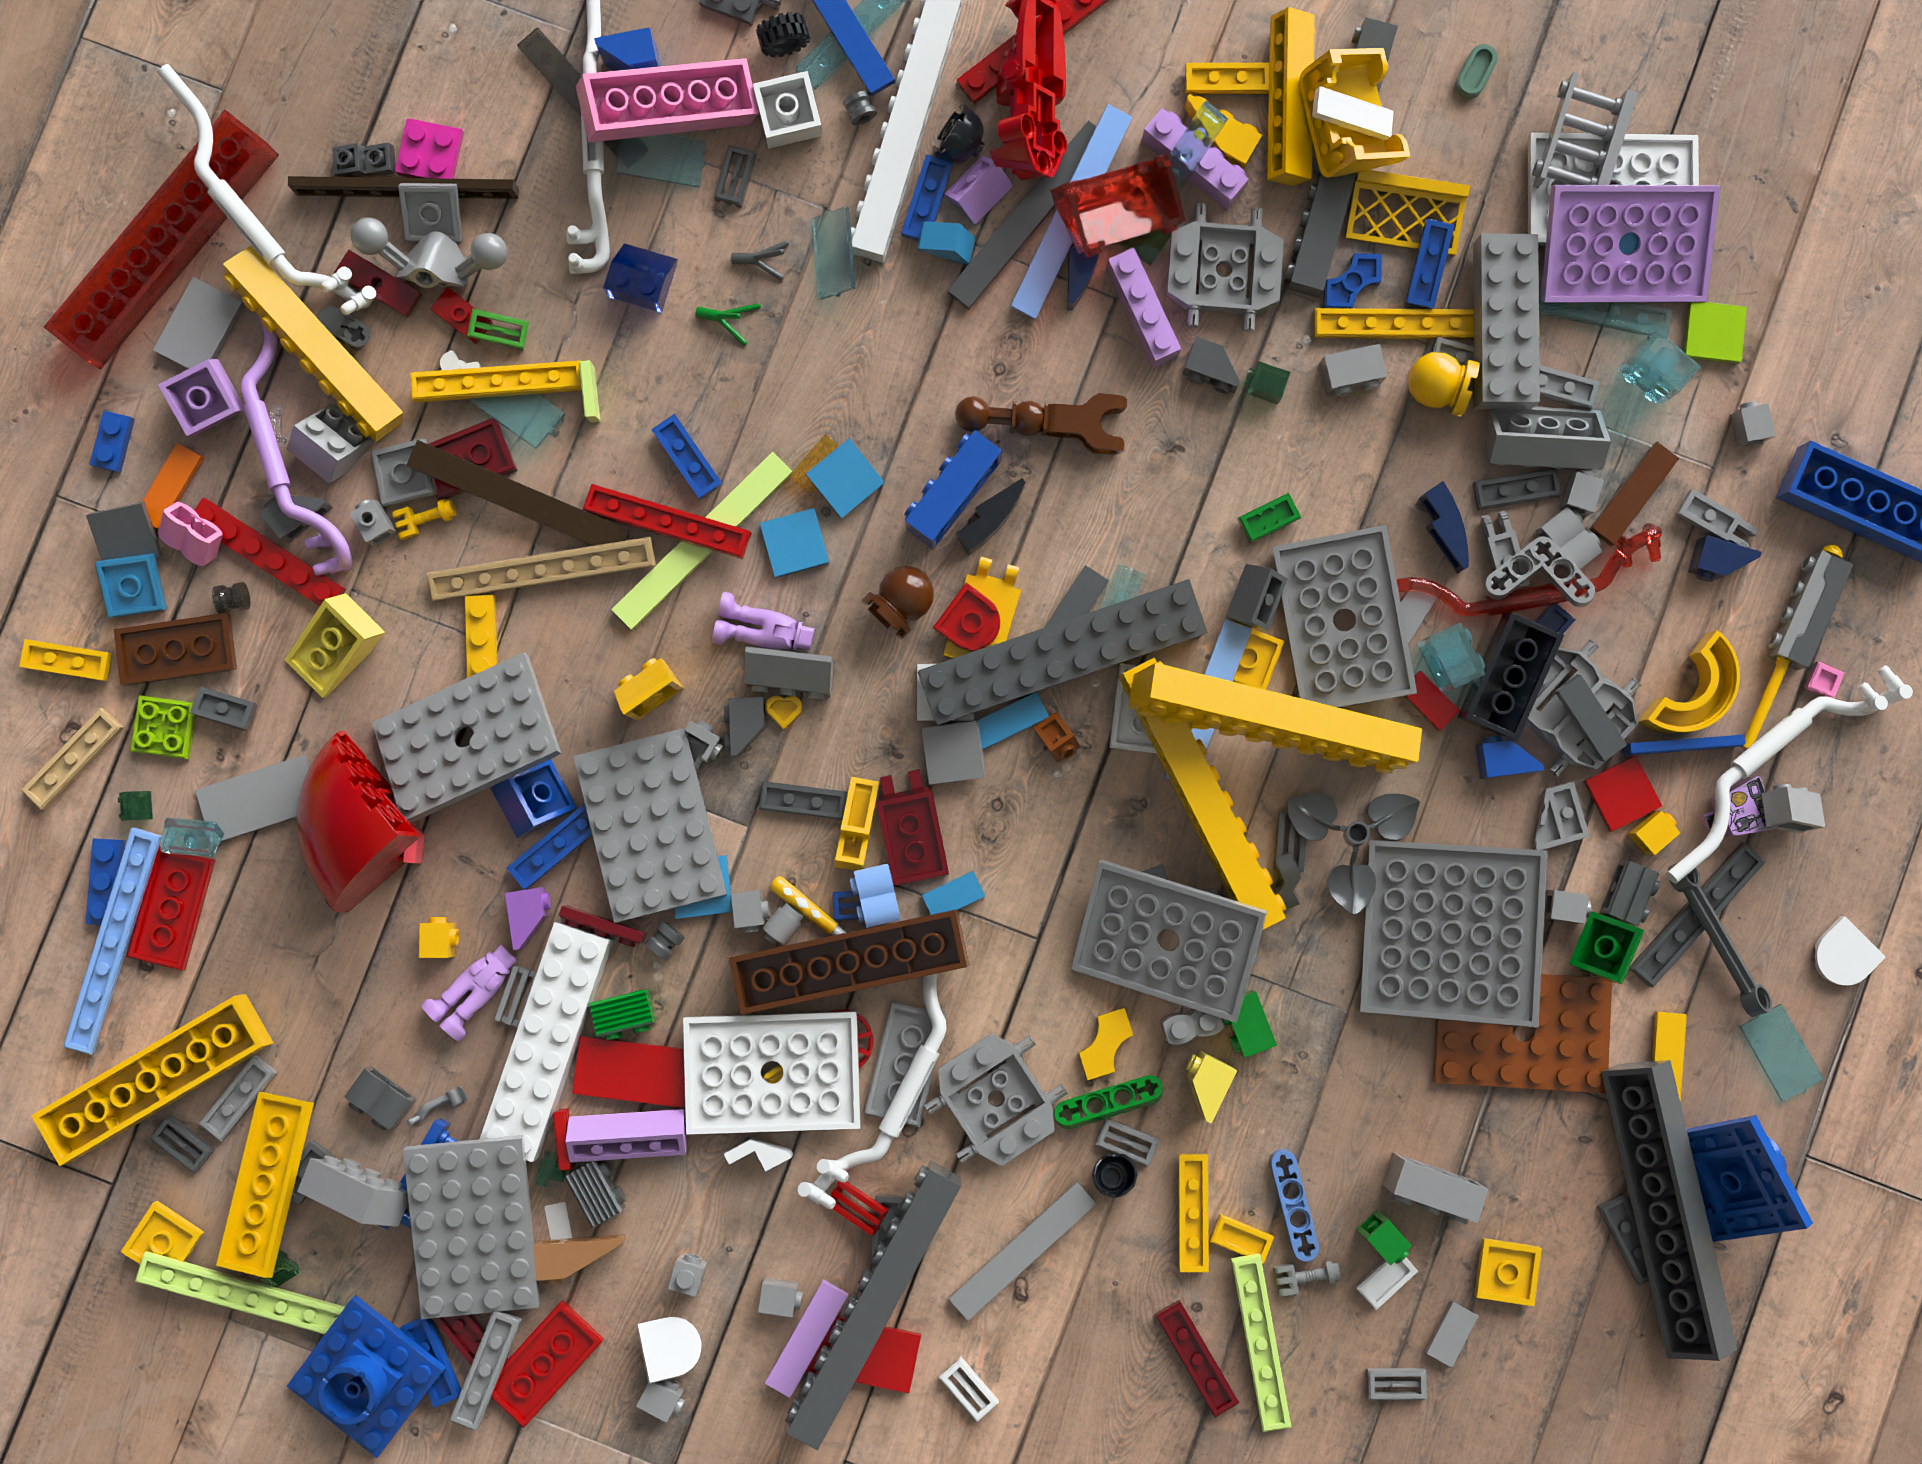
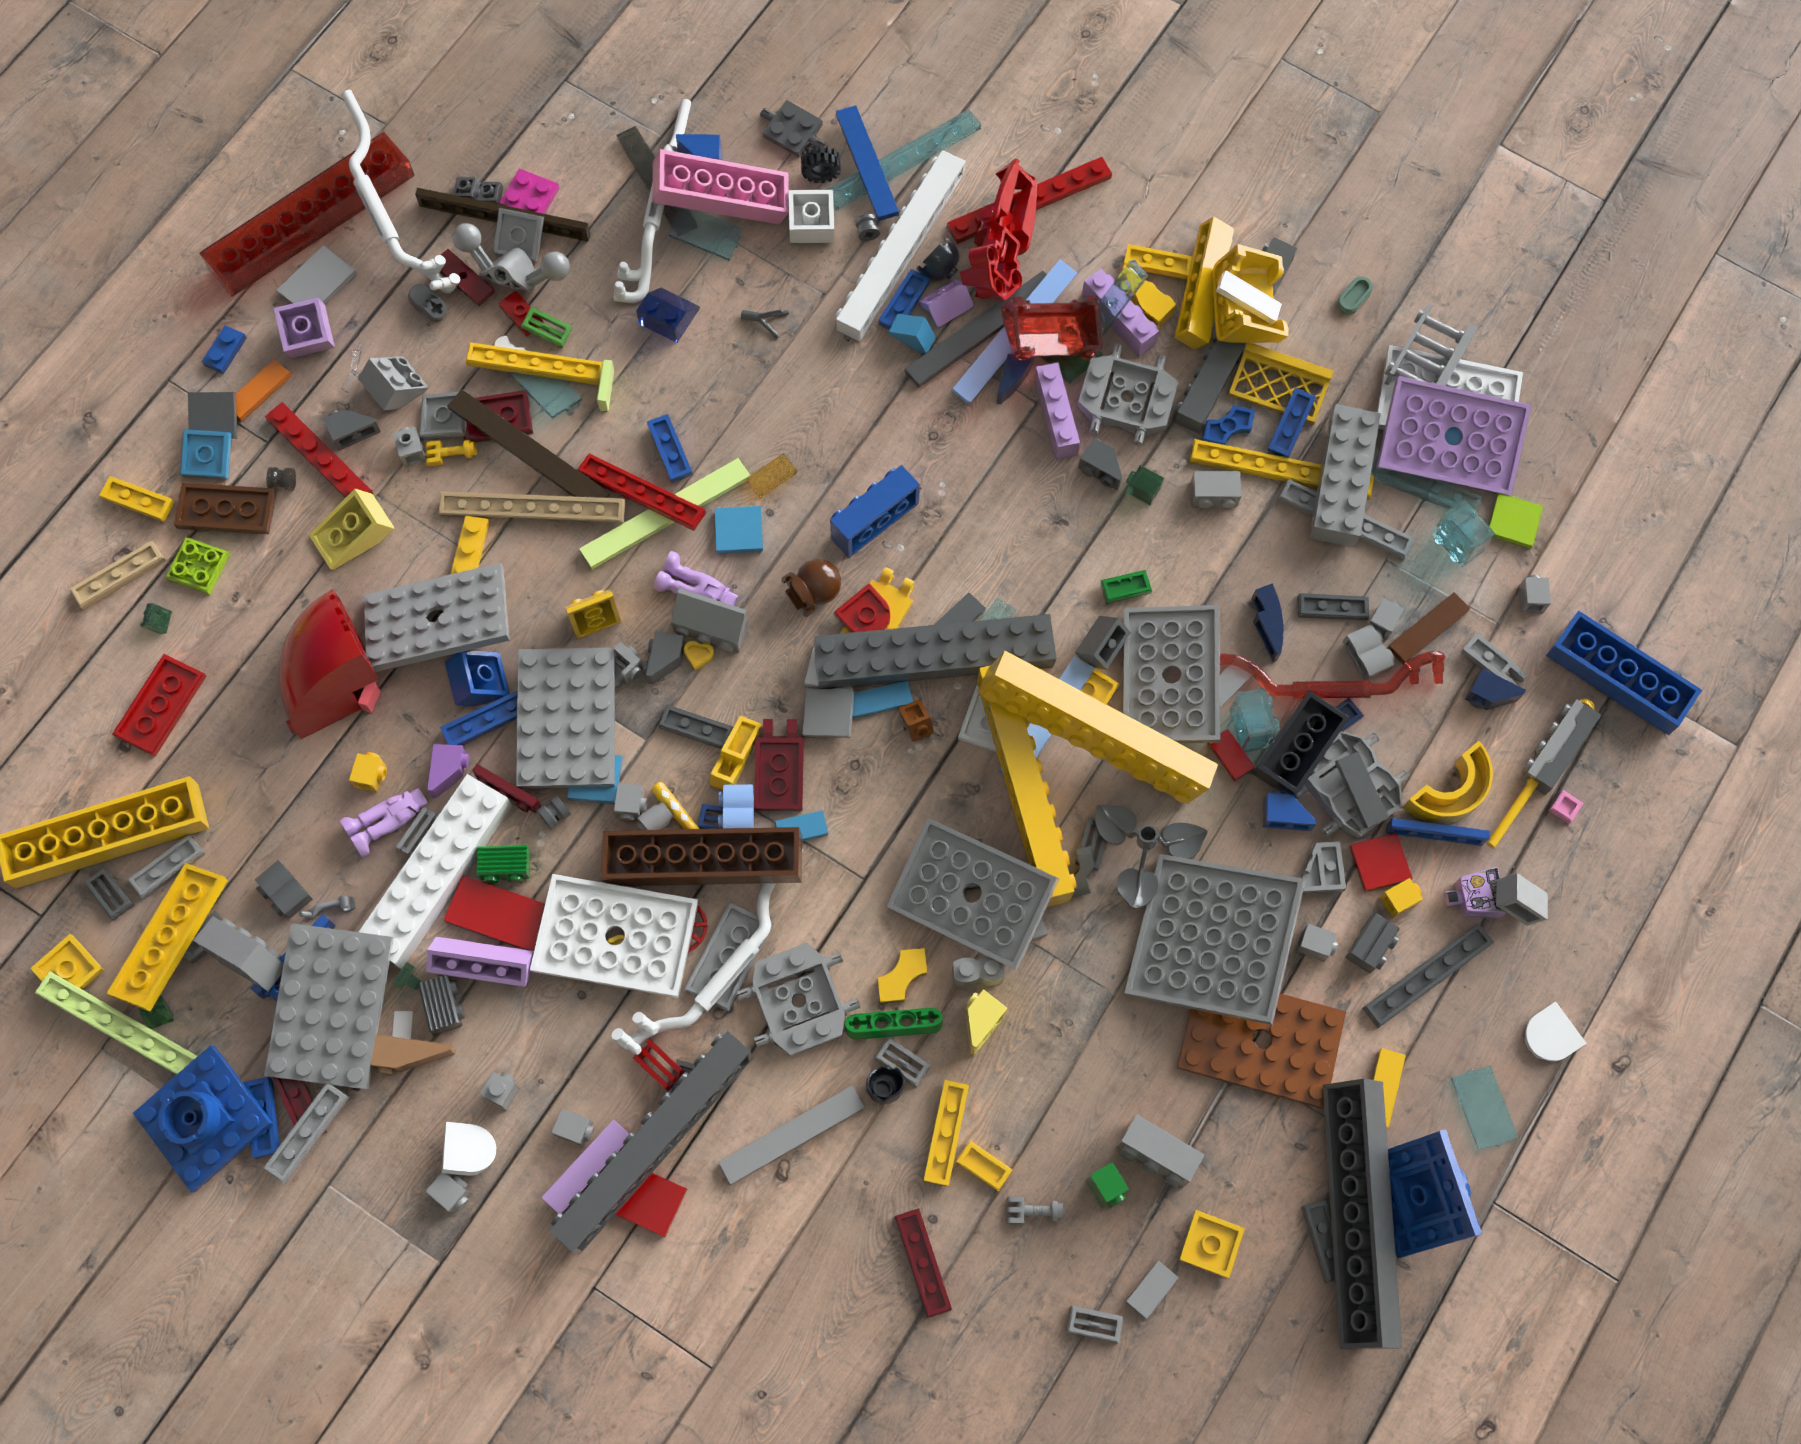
camera: 10 degrees right, 15 degrees down
light blue tile [63,828,162,1055] -> none
blue plate [86,838,126,925] -> none
bright pink brick [158,502,223,566] -> none
clear light blue slope [161,817,224,857] -> none
dark grey plate [190,687,258,731] -> none
light grey tile [195,755,310,844] -> none
yellow brick [223,246,403,443] -> none
lavender piece [241,316,353,575] -> none
red tile [491,1300,604,1428] -> none
red tile [553,1108,576,1170] -> none
green plant [695,303,761,346] -> none
dark grey tile [714,145,756,208] -> none
white slope [724,1137,793,1172] -> none
dark azure tile [805,438,885,518] -> none
clear light blue piece [812,206,856,300] -> none
white tile [939,1356,999,1422] -> none
reddish brown piece [955,393,1127,455] -> none
black slope [957,478,1026,556] -> none
green brick [1222,990,1277,1058] -> none
yellowish green tile [1231,1253,1291,1432] -> none
medium blue beam [1269,1149,1319,1262] -> none
white tile [1355,1258,1418,1310] -> none
yellow tile [1407,352,1480,417] -> none
light grey hinge [1481,511,1530,591] -> none
light grey beam [1484,537,1595,607] -> none
light grey slope [1486,407,1611,471] -> none
green slope [1569,911,1644,984] -> none
white piece [1666,666,1913,884] -> none
dark grey piece [1668,862,1772,1017] -> none

